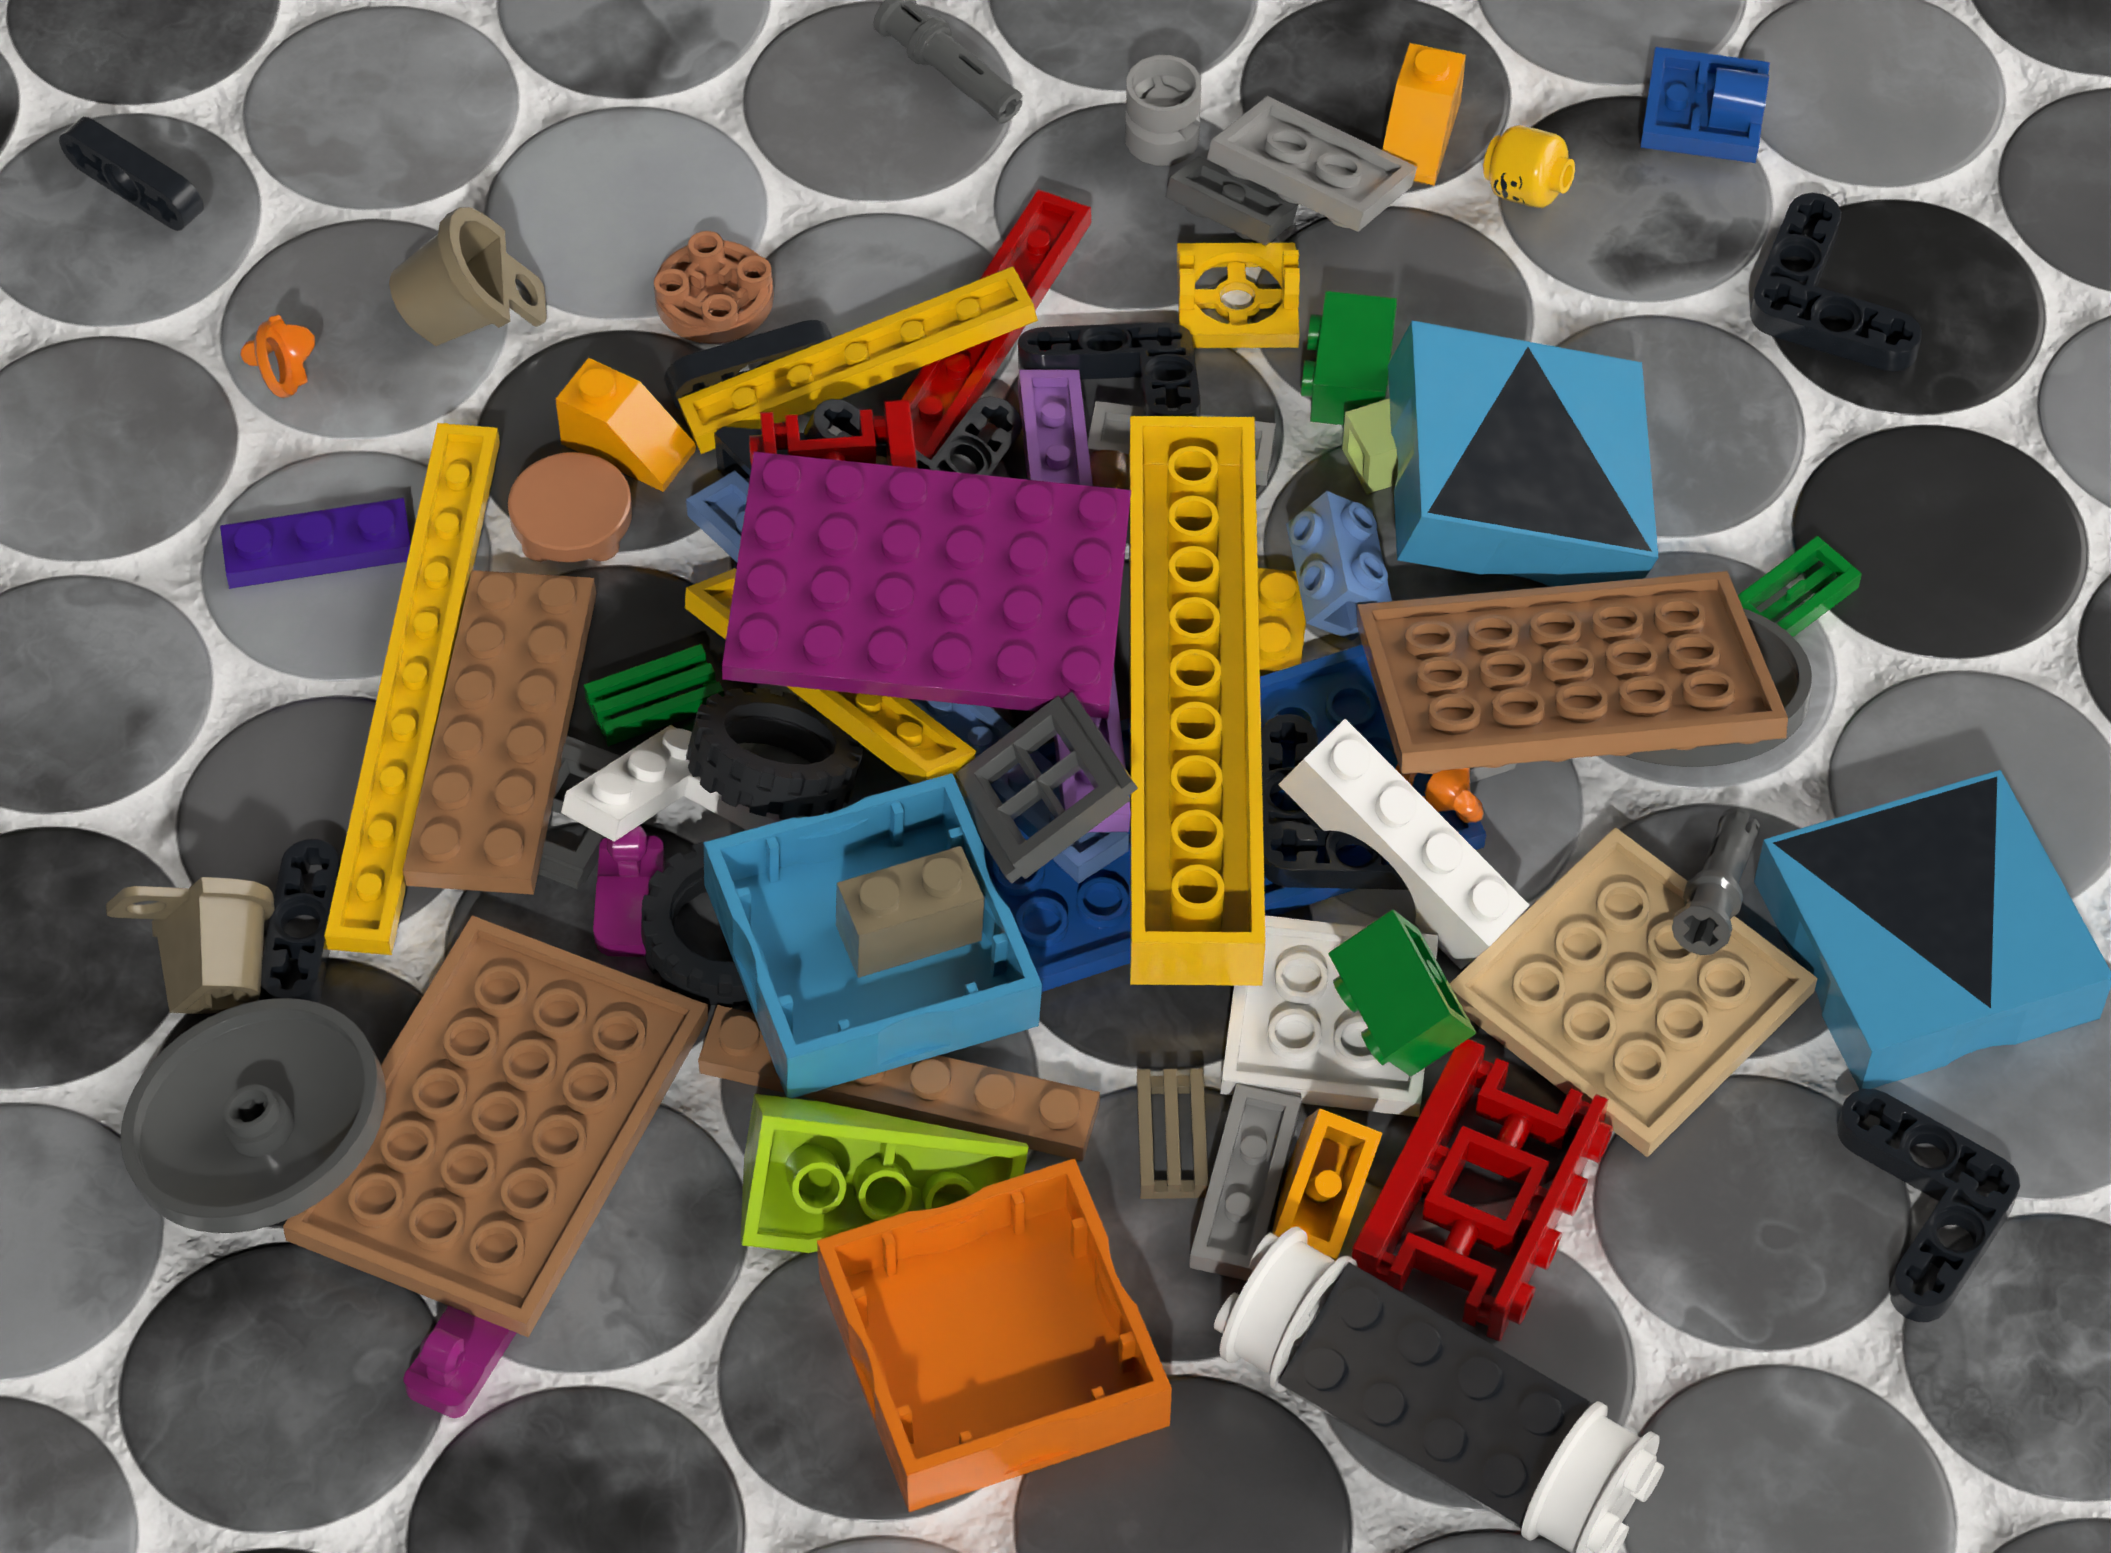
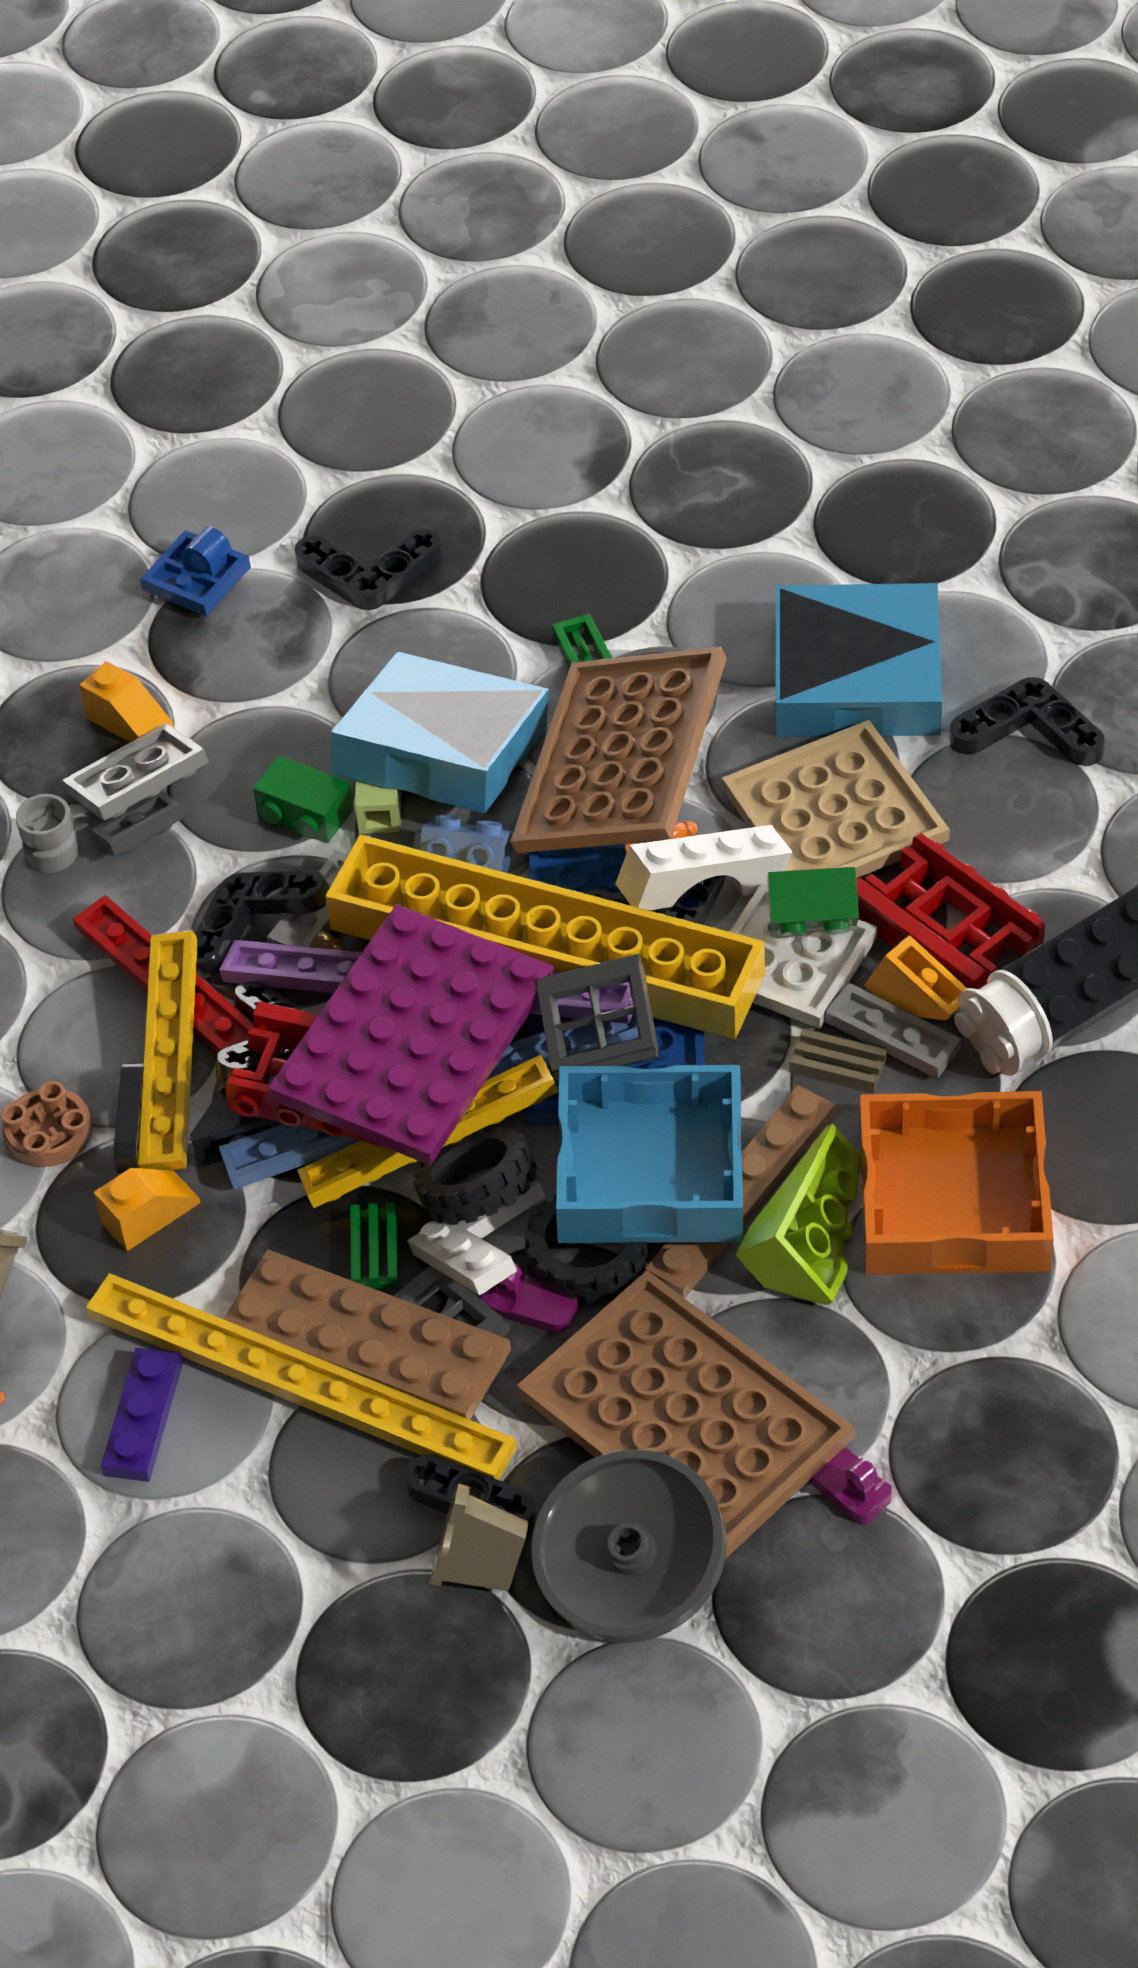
camera: 65 degrees left, 5 degrees down
nougat tile [508,452,632,562] -> none
dark tan brick [836,846,984,978] -> none
yellow piece [1177,243,1300,348] -> none
yellow head [1483,125,1575,208] -> none
dark grey pin [1672,807,1760,955] -> none

